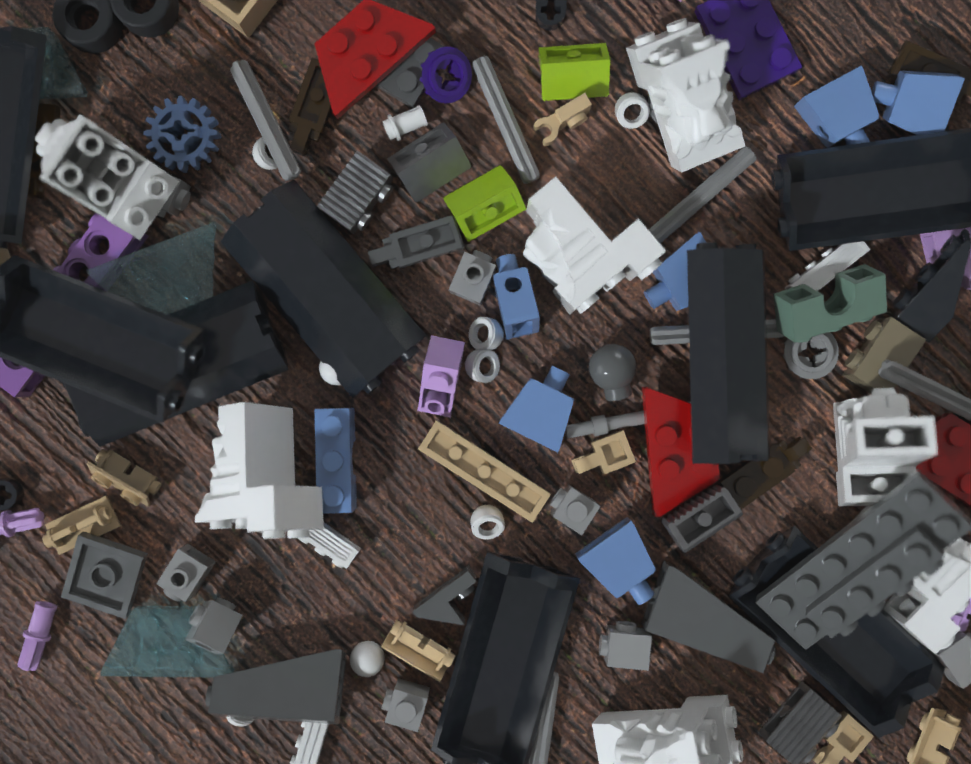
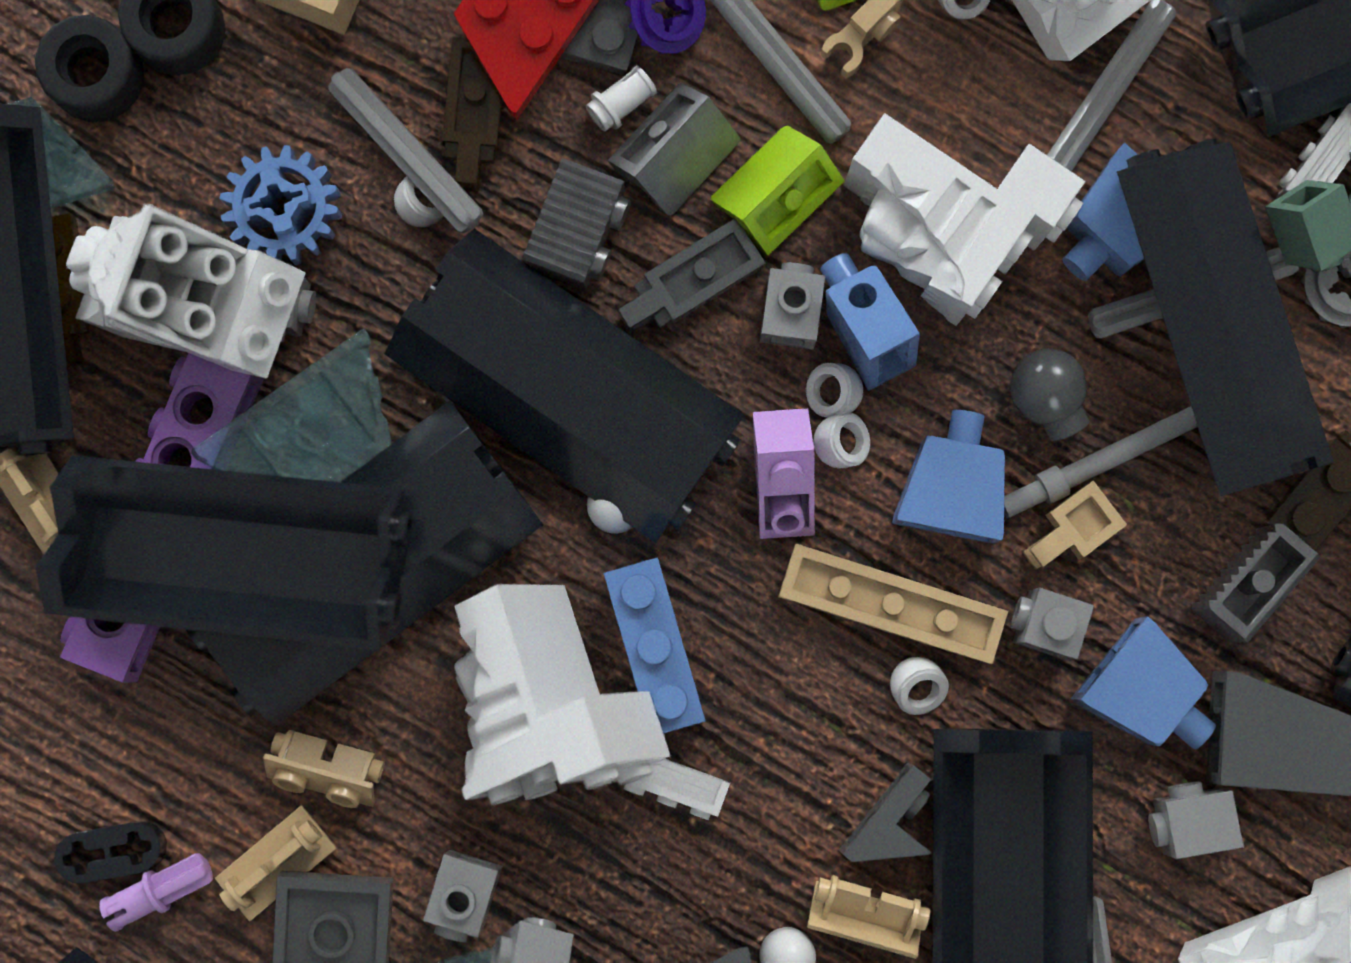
camera: 15 degrees left, 5 degrees down
red wing [642,386,720,517] -> none

